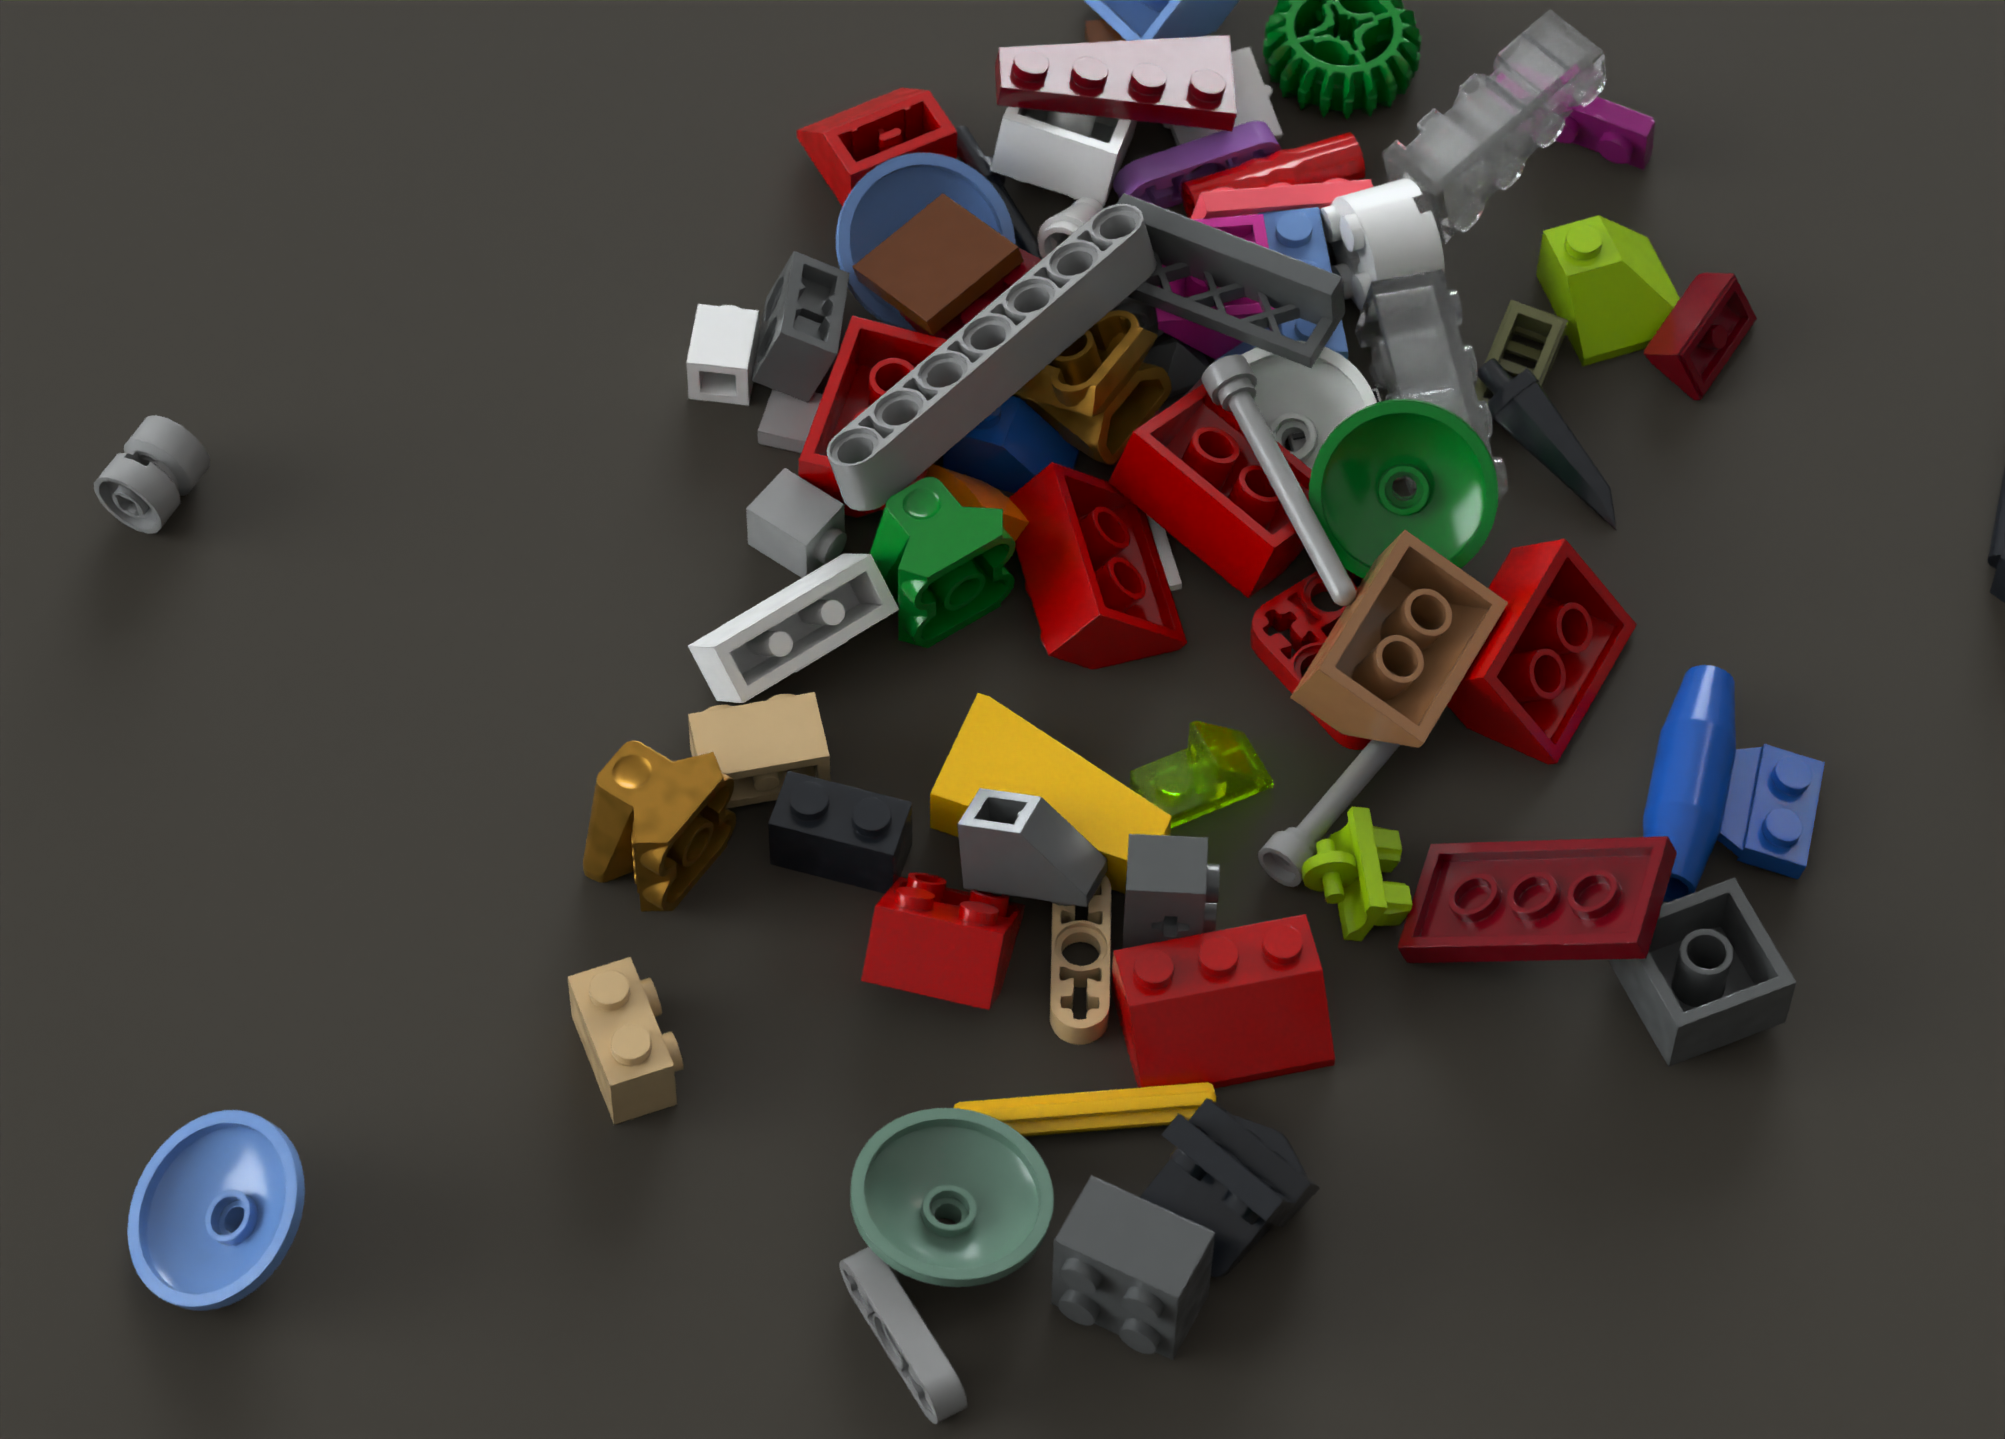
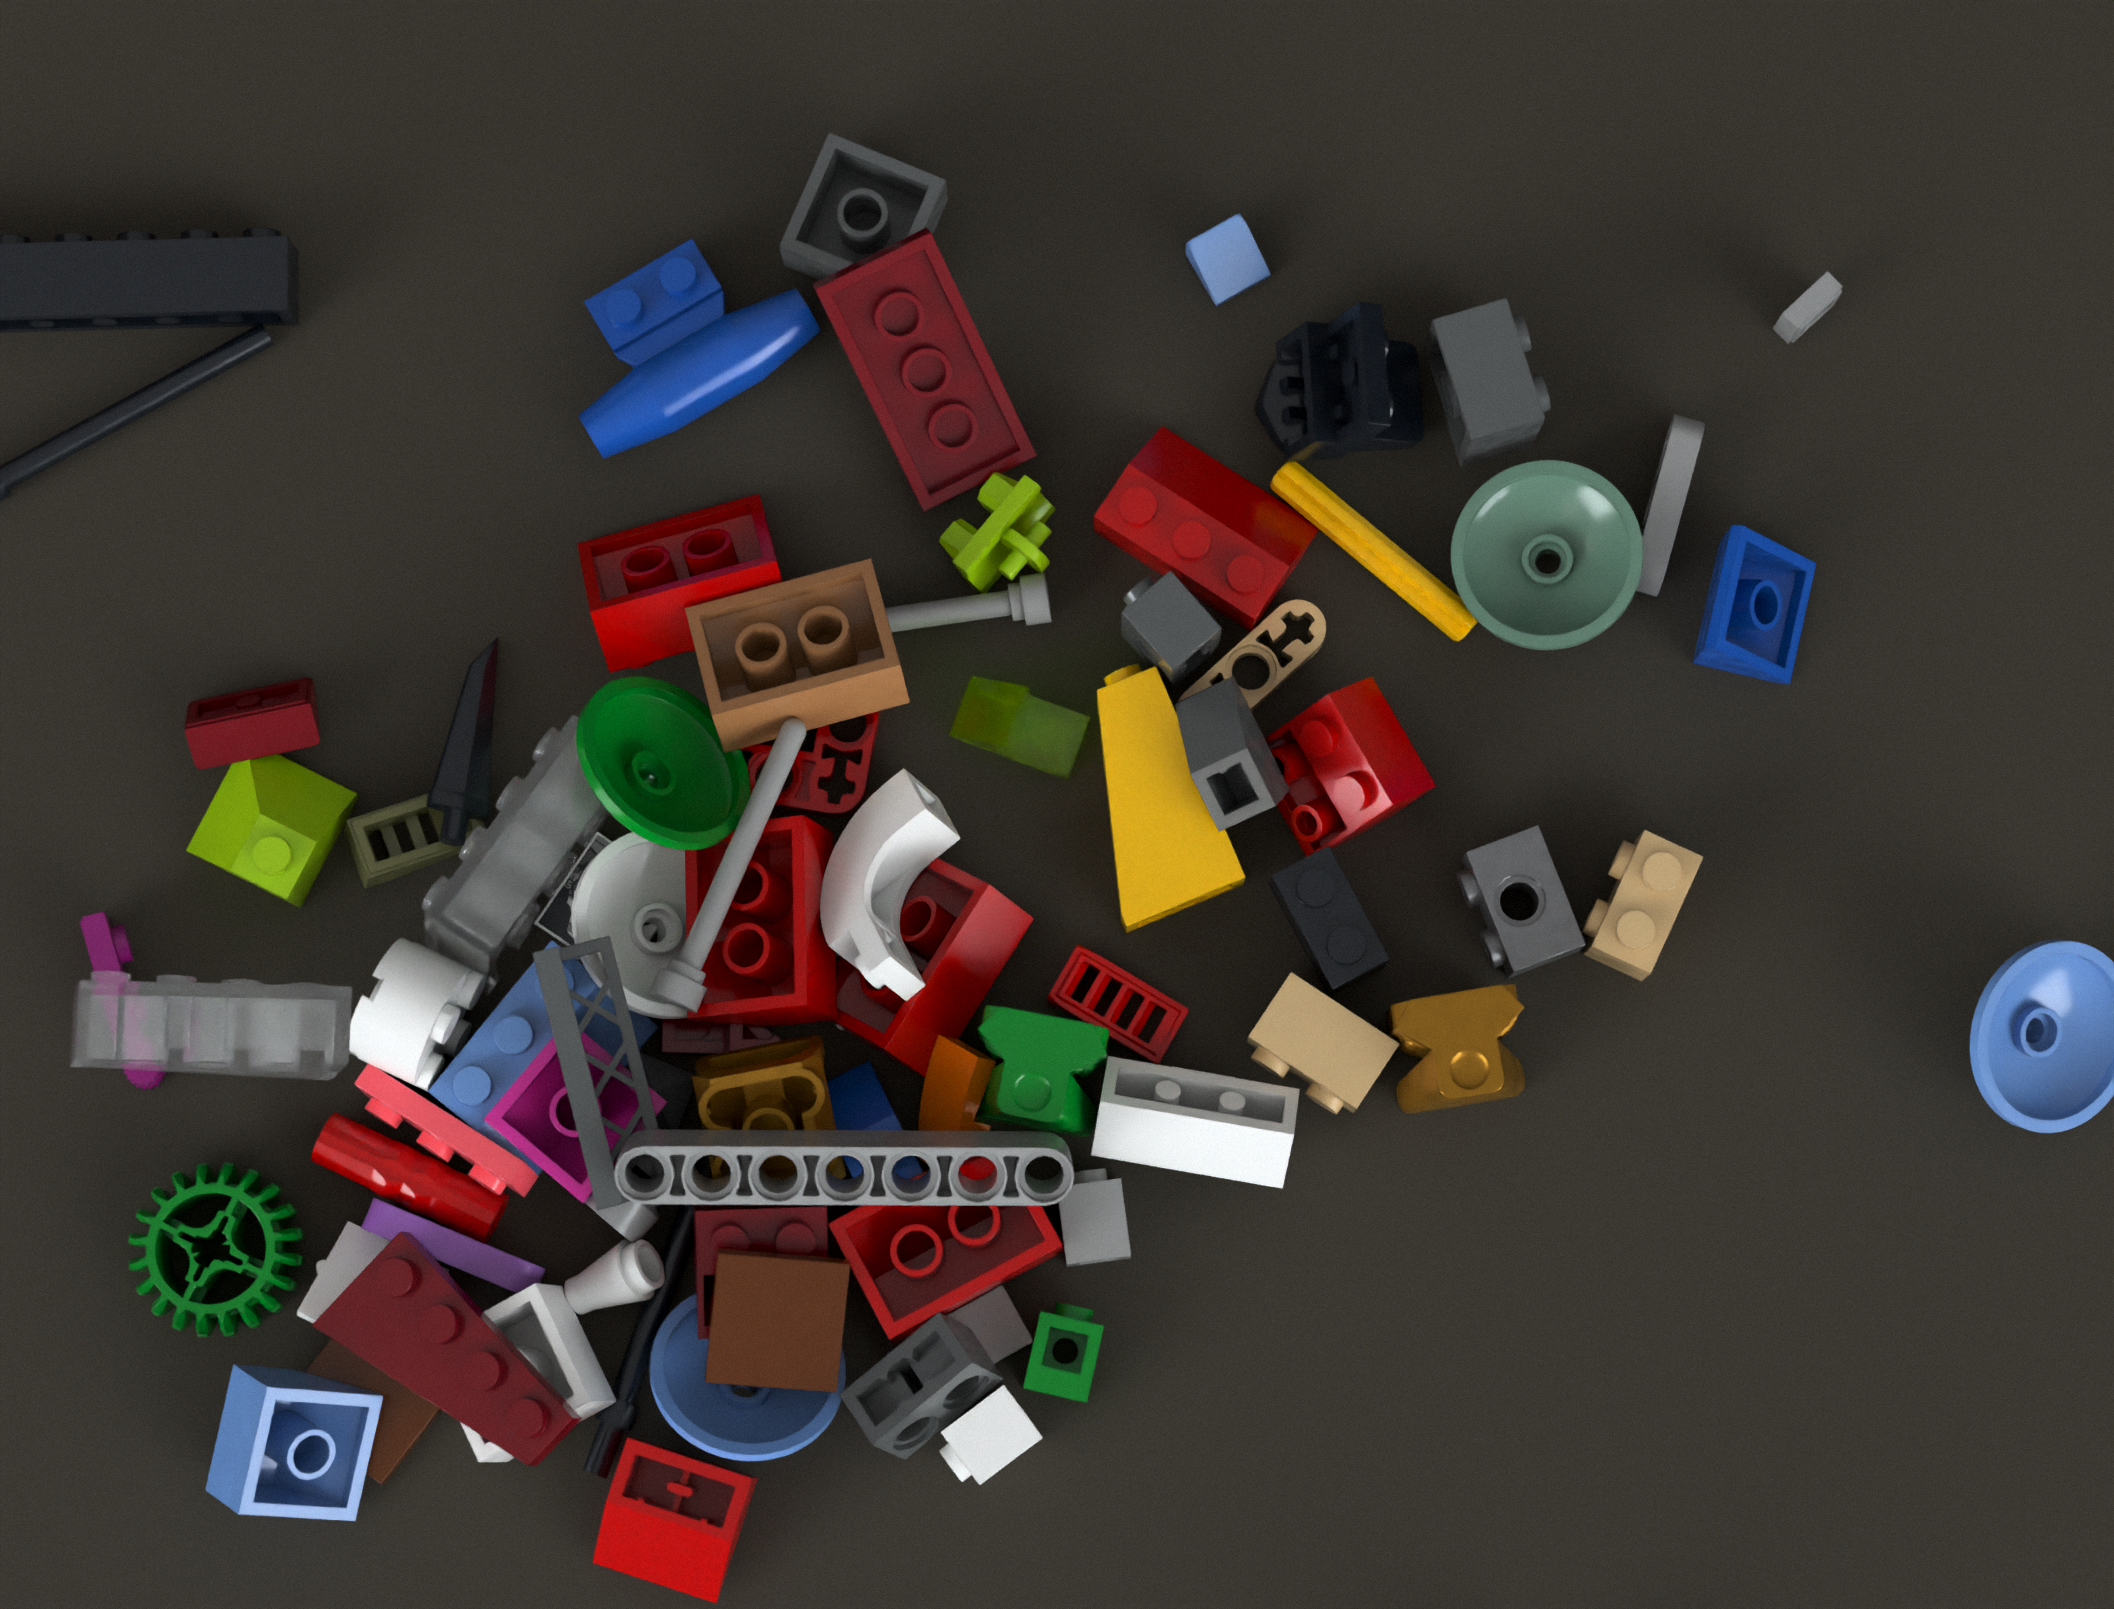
camera: 130 degrees left, 25 degrees up
none -> white arch [820,768,961,1001]
none -> green brick [1023,1302,1104,1403]
none -> red slope [1047,943,1190,1065]
none -> medium blue slope [1185,213,1271,307]
none -> flat silver brick [1456,825,1586,978]
none -> blue slope [1692,525,1816,684]

